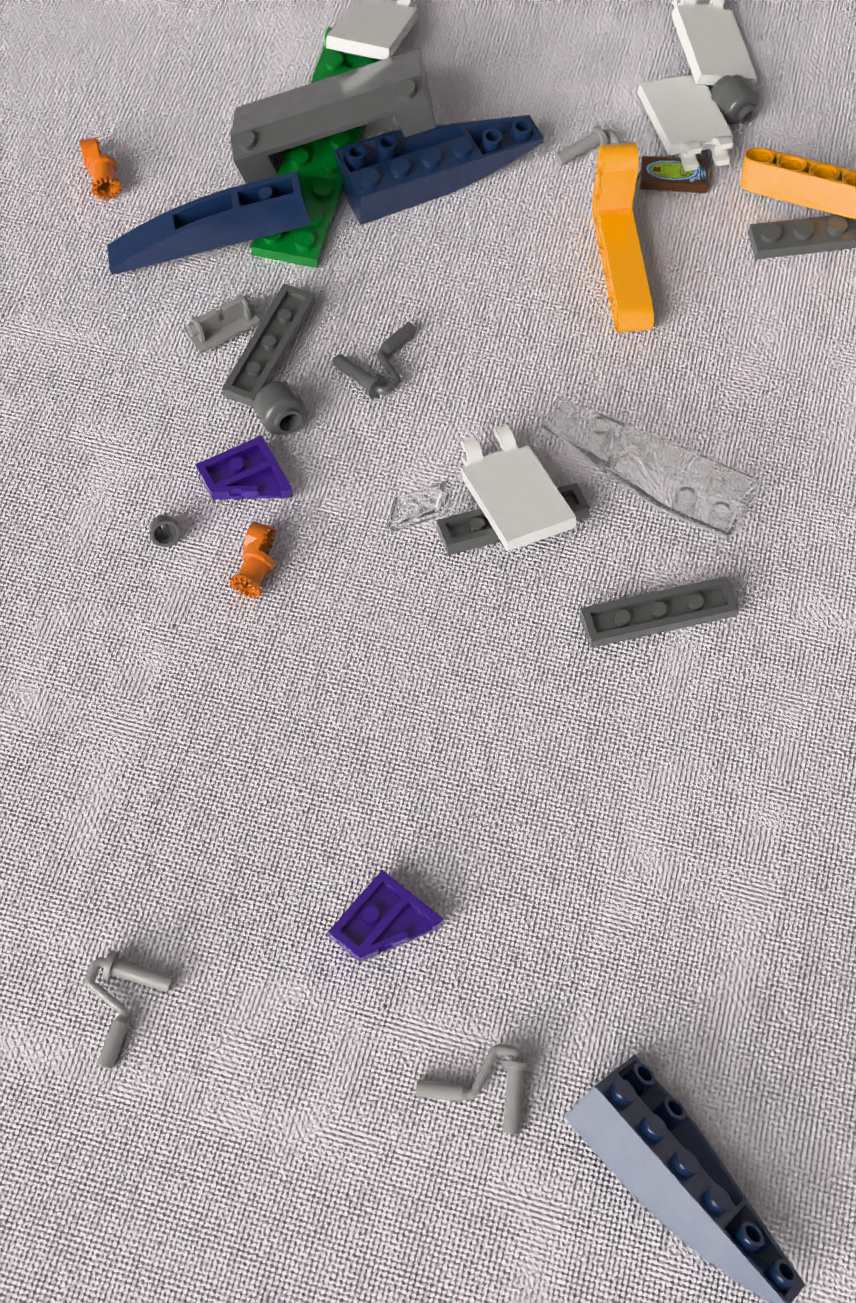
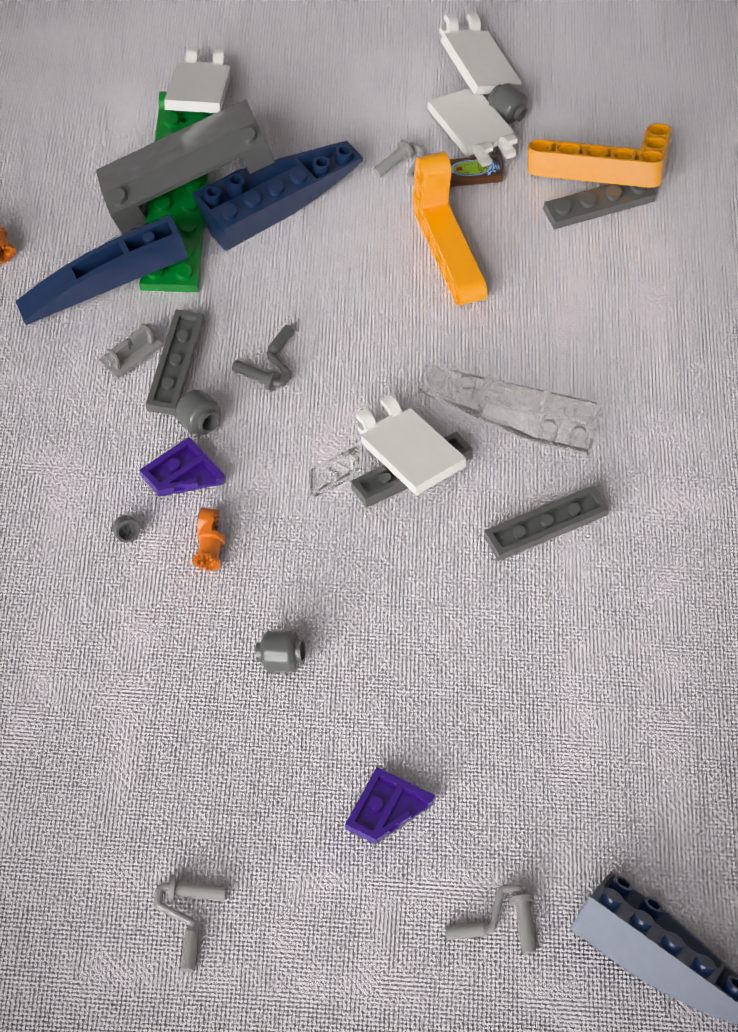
camera: 15 degrees left, 5 degrees down
none -> dark grey head [255,630,306,673]

